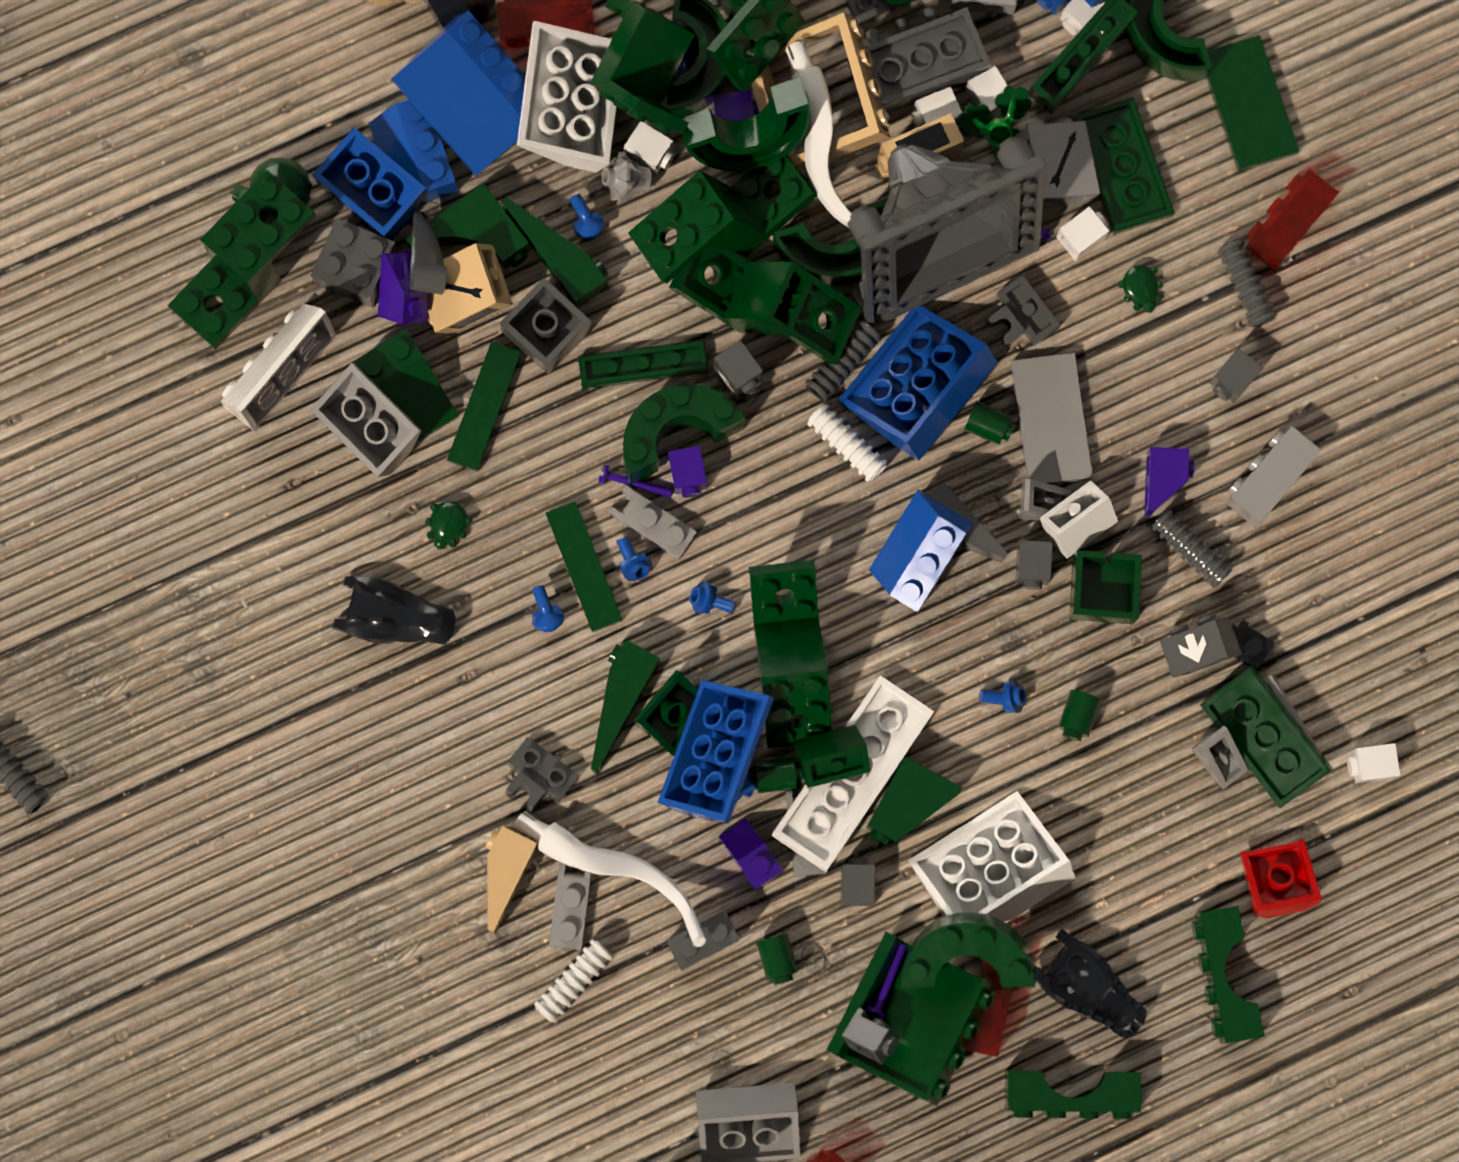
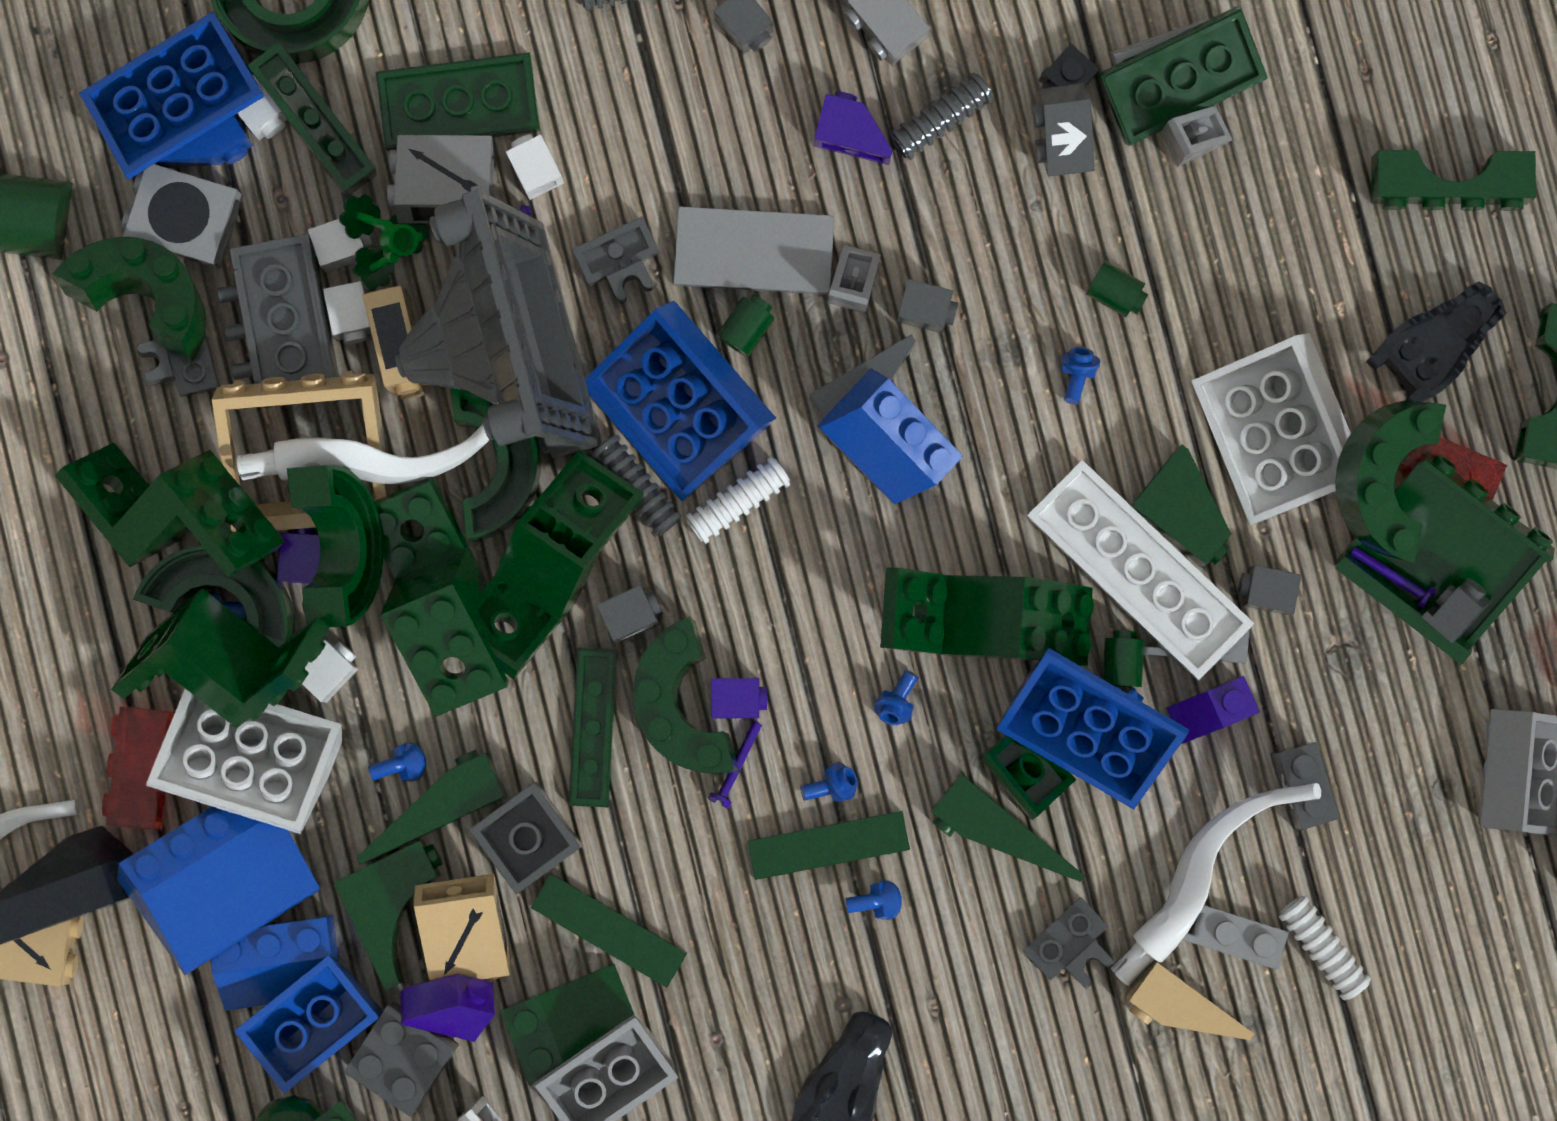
camera: 75 degrees left, 5 degrees up
dark grey piece [410,211,447,295] -> none
dark green piece [425,501,472,550] -> none
light grey rock [602,152,651,203] -> none
light grey hinge [607,485,697,560] -> none
dark green brick [756,933,798,985] -> none
dark green panel [794,725,870,788] -> none
white brick [1040,480,1118,559] -> none
dark green piece [1069,550,1142,625] -> none
dark green piece [1118,265,1163,313] -> none
red slope [1240,839,1322,918] -> none

